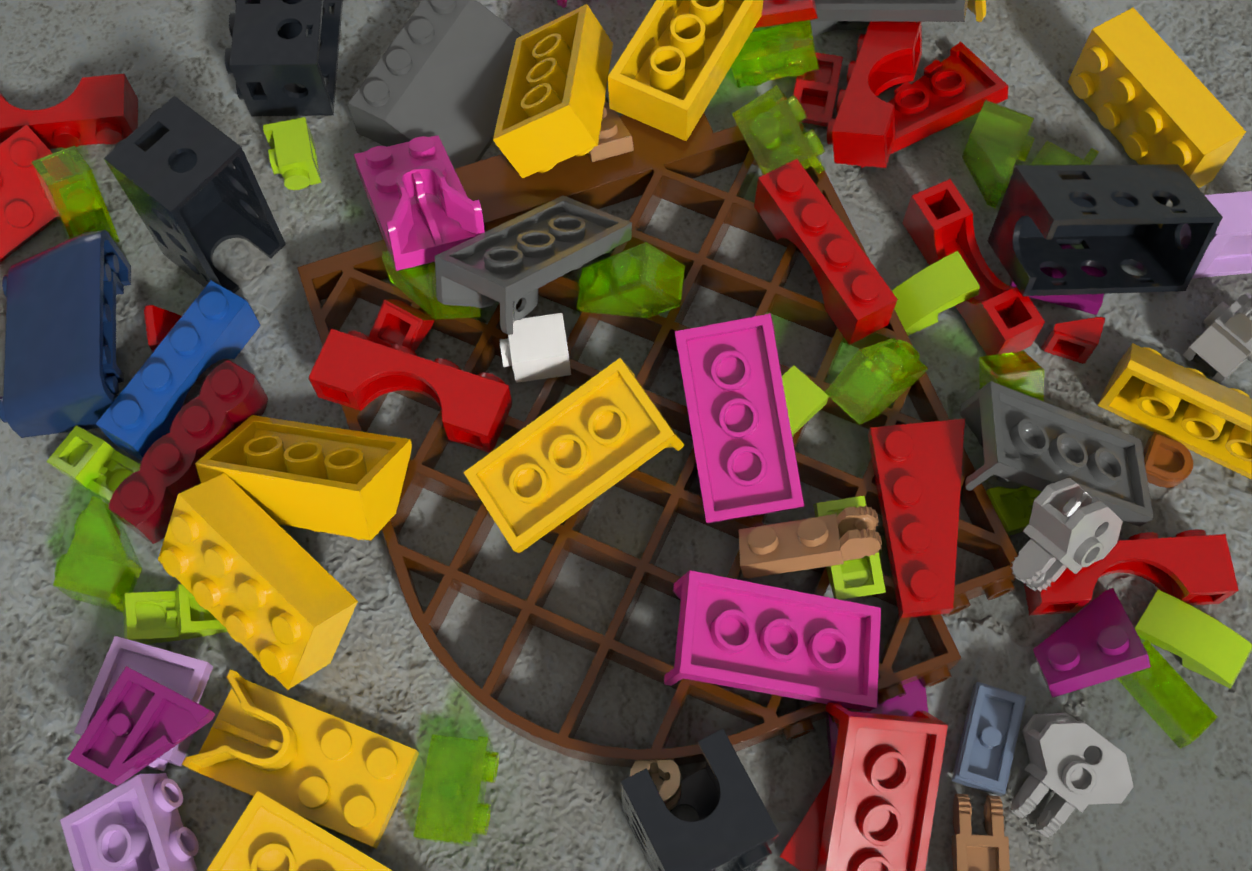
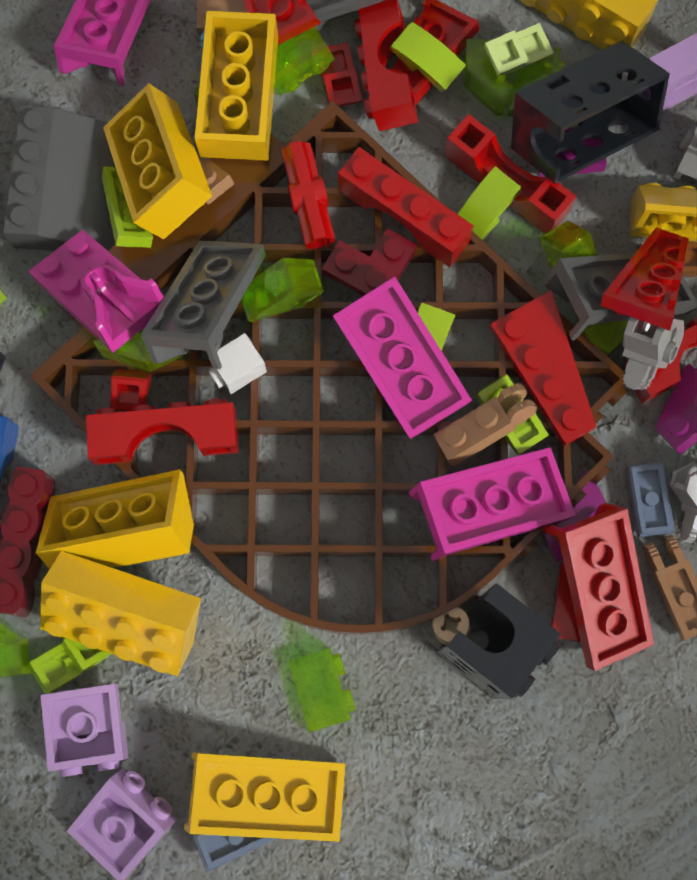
camera: 25 degrees left, 10 degrees up
magenta wing [67,666,215,786] -> none
yellow plate [181,669,419,849] -> none
yellow plate [463,358,684,553] -> none
clear neon green bracket [732,85,826,175] -> none
clear neon green slope [825,338,928,425] -> none
red slope [1041,317,1105,364] -> none
none -> lime plate [102,166,153,248]
none -> red piece [281,141,335,250]
none -> dark red plate [322,228,417,296]
none -> lime slope [389,22,466,92]
none -> yellowish green slope [484,23,554,76]
none -> red wing [601,227,689,331]

